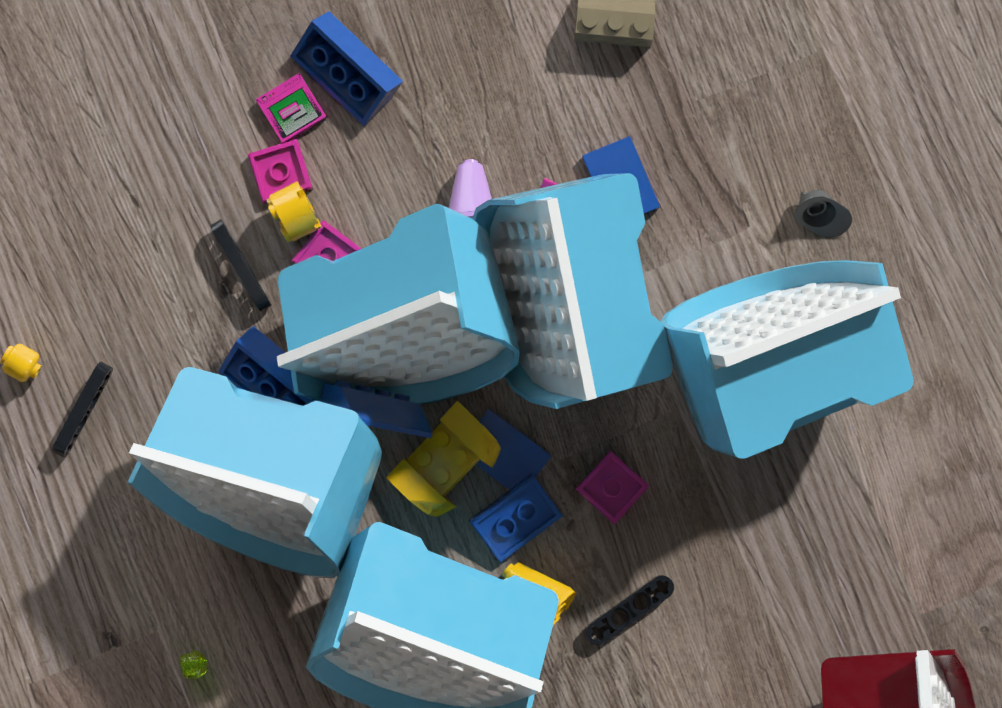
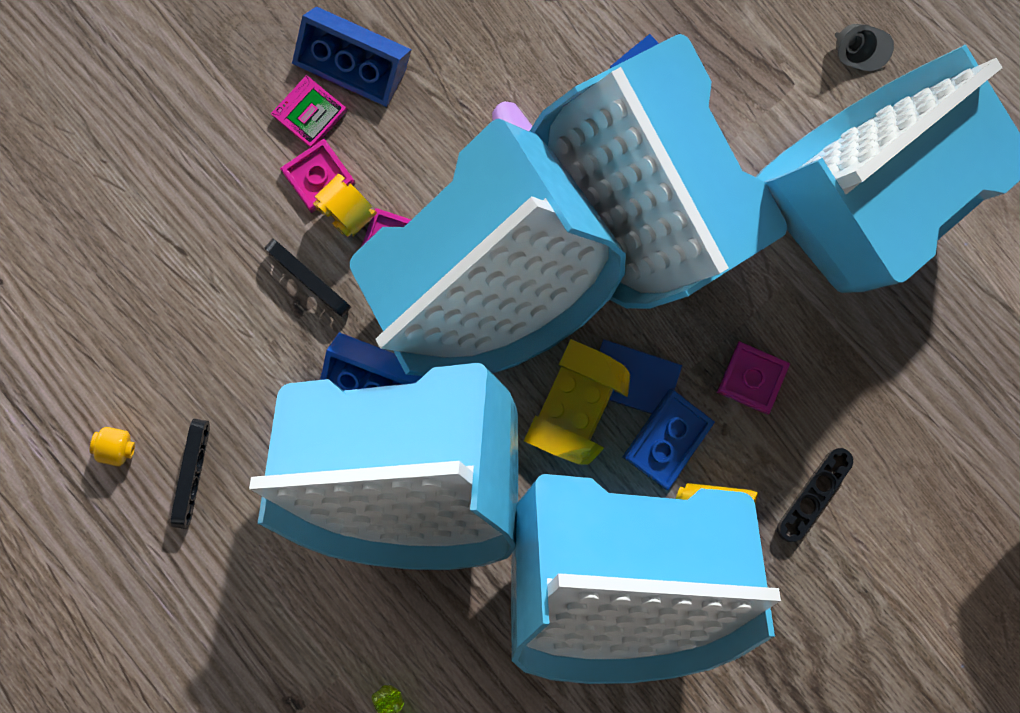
camera: 15 degrees left, 5 degrees down
blue slope [320,380,433,438] -> none

